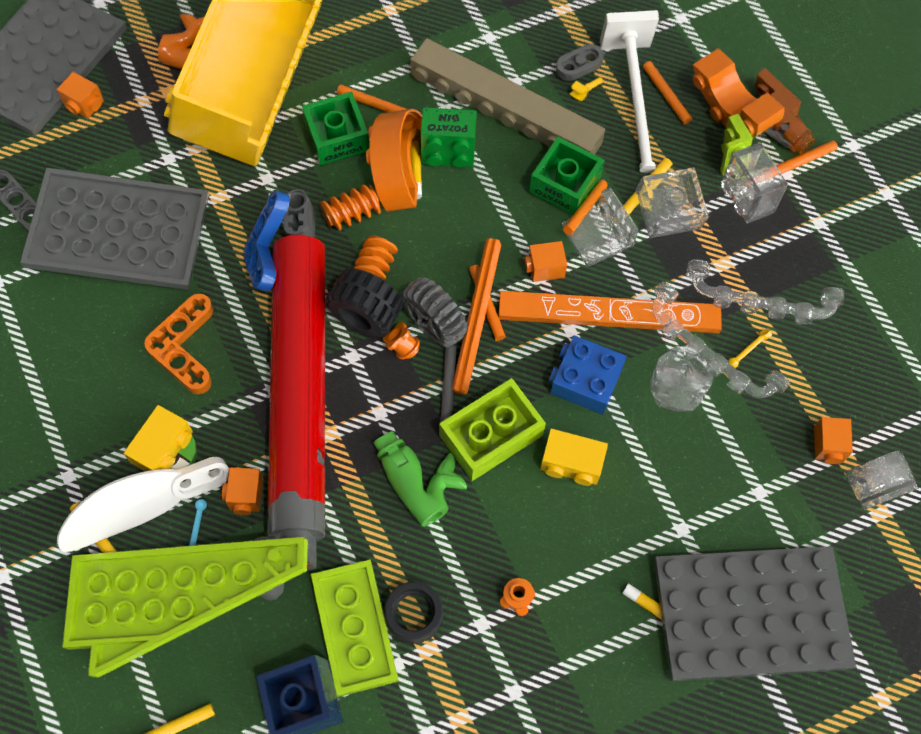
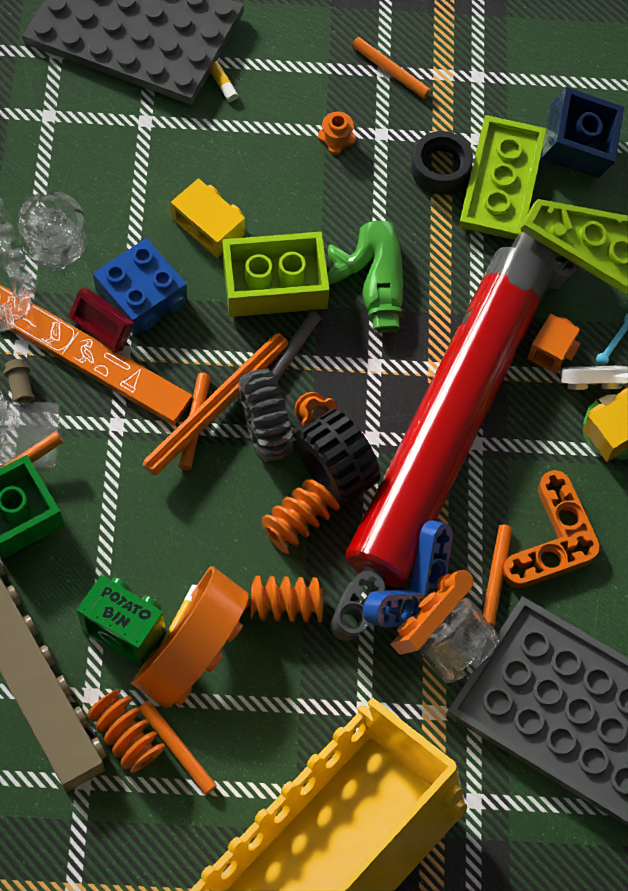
camera: 155 degrees left, 0 degrees up
green brick [302,91,370,166] -> none
orange brick [524,241,567,282] -> none
none -> dark tan pin [3,359,34,405]
none -> dark red tile [68,287,134,353]
none -> orange piece [87,690,166,773]
none -> orange bar [352,37,431,99]
none -> orange plate [390,570,473,655]
none -> clear brick [418,598,499,683]
none -> orange bar [481,525,513,627]

